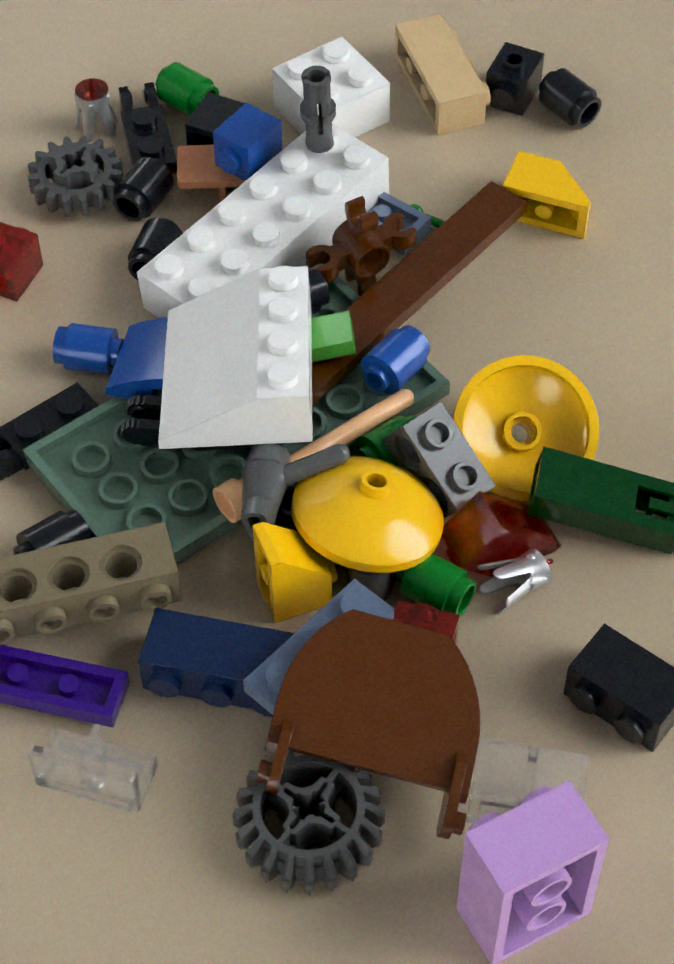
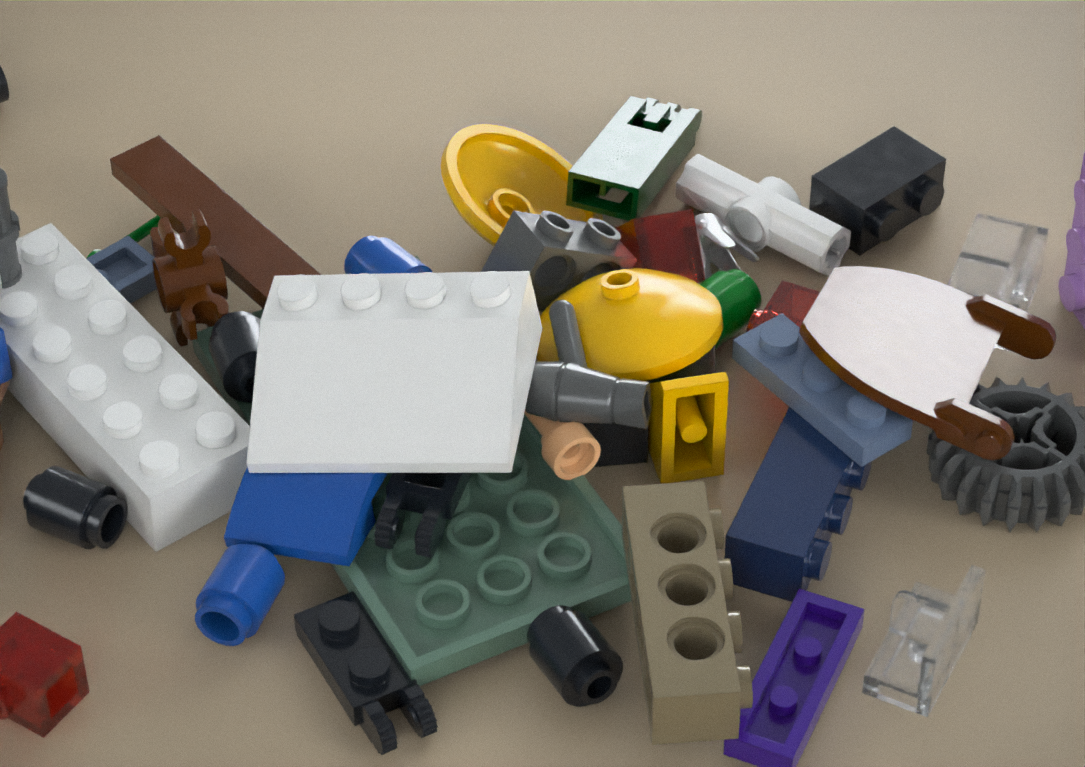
camera: 80 degrees left, 10 degrees down
yellow slope [502,151,591,239] -> none
none -> white piece [675,154,851,276]

